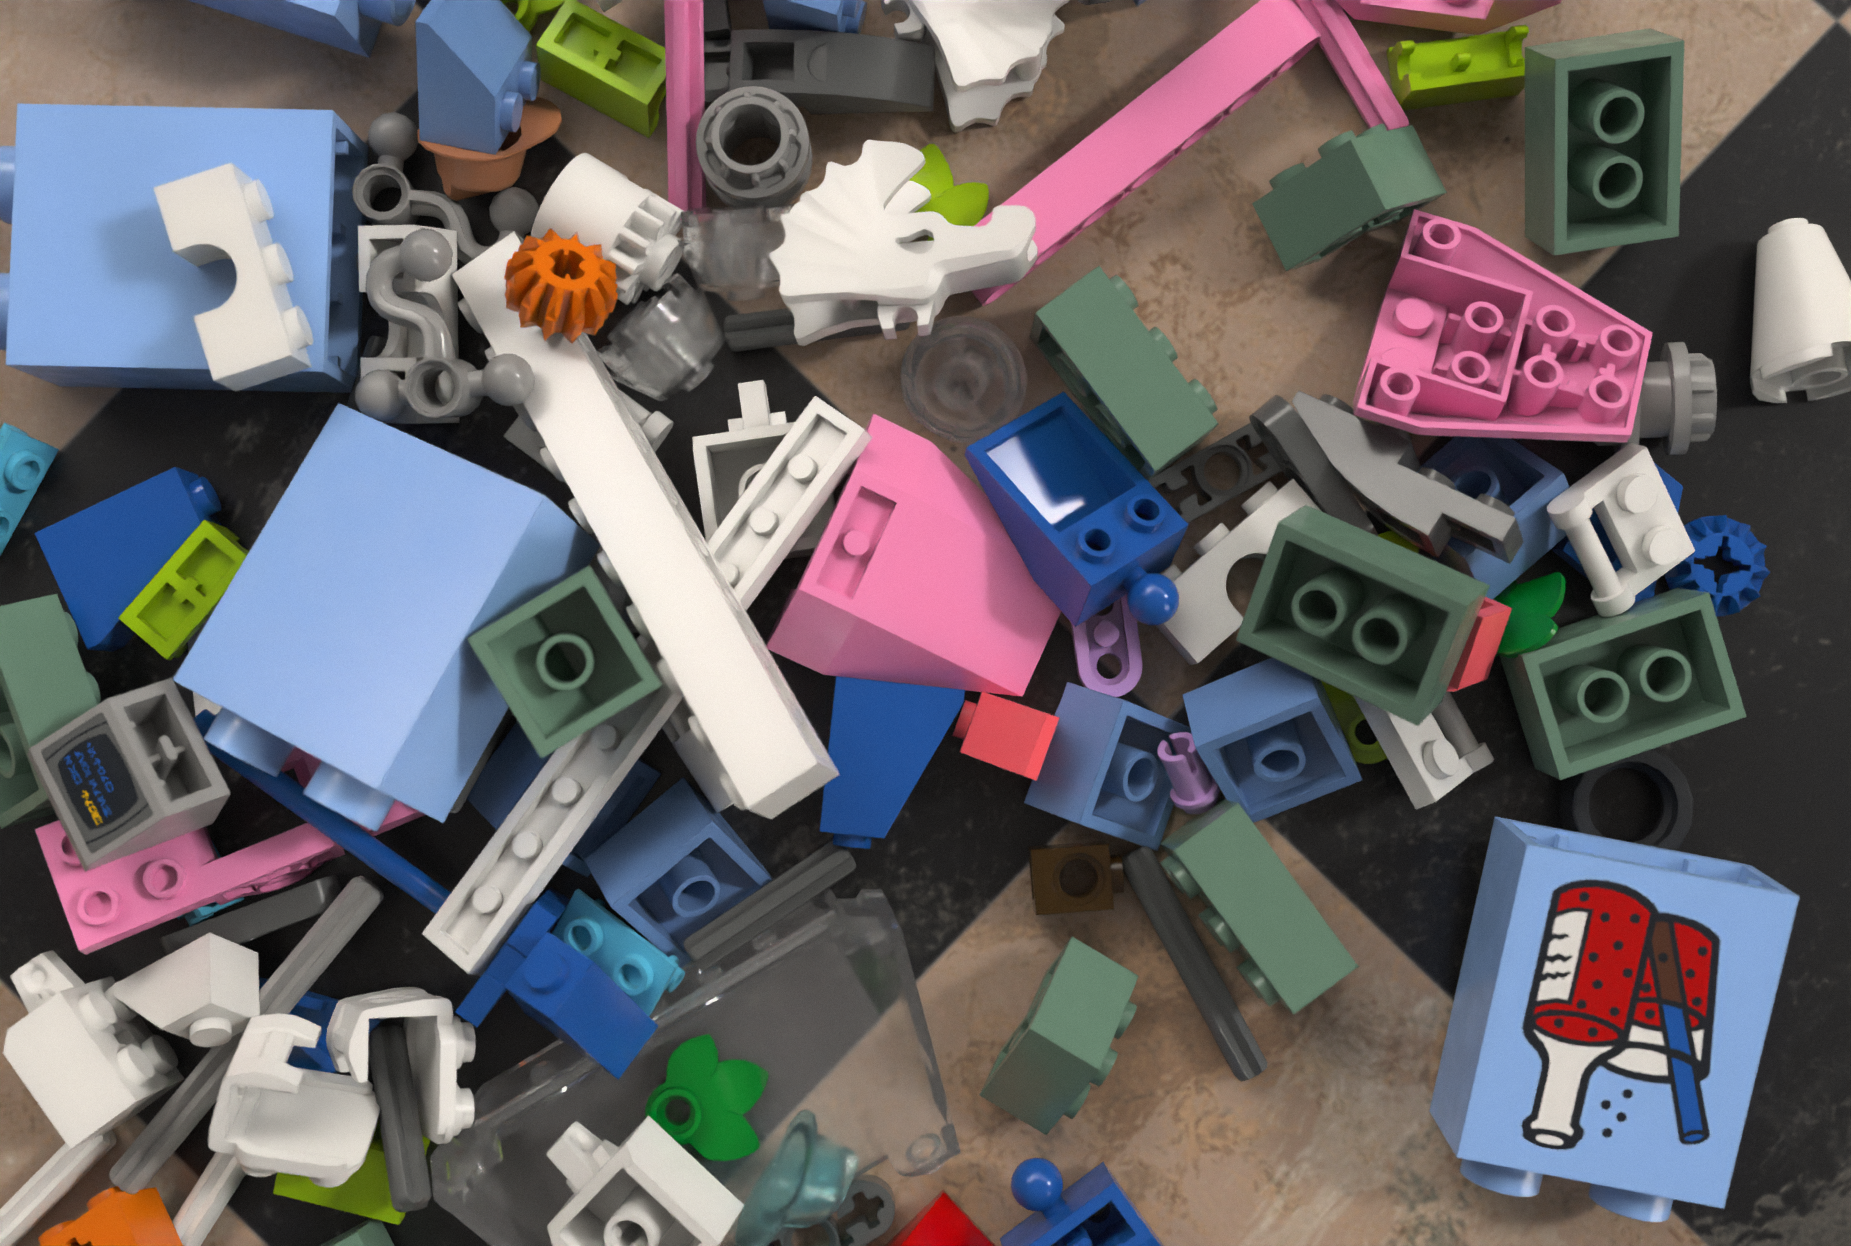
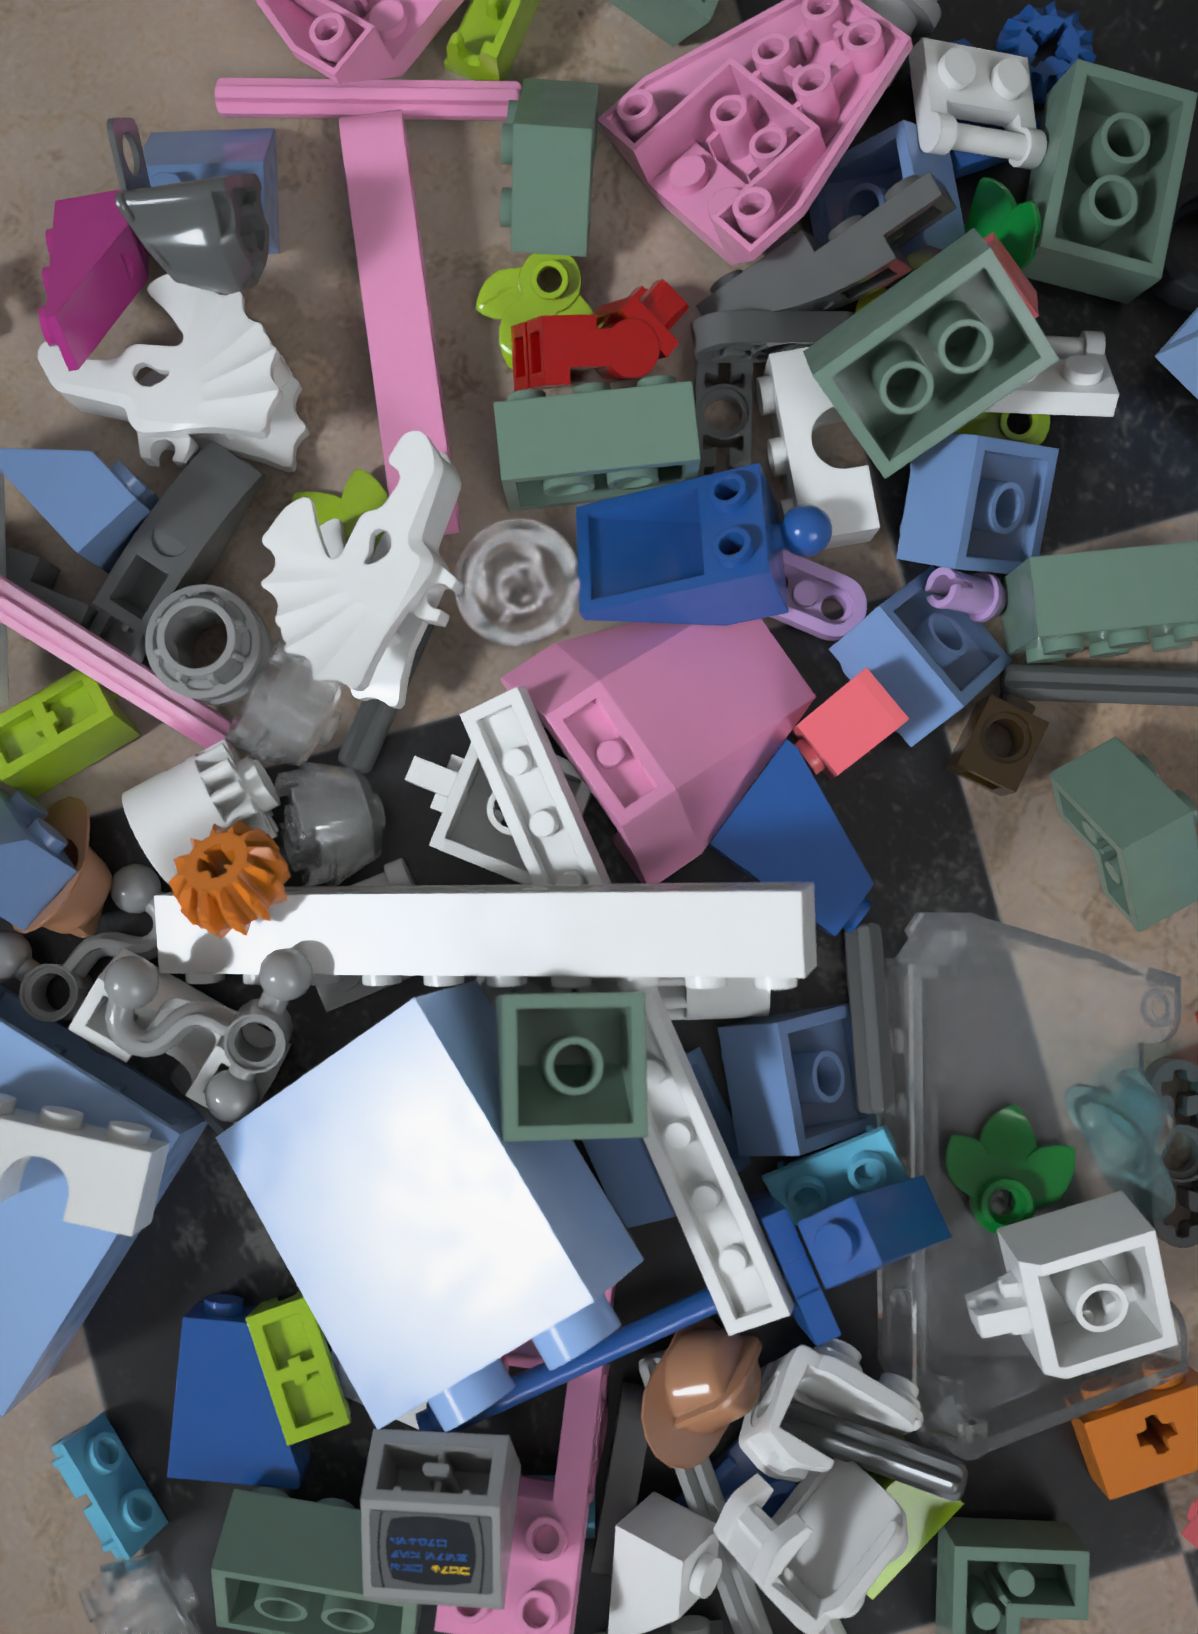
camera: 60 degrees left, 0 degrees up
none -> lime plate [475,253,594,370]
none -> red hips [511,279,689,391]
none -> nougat piece [641,1318,763,1470]

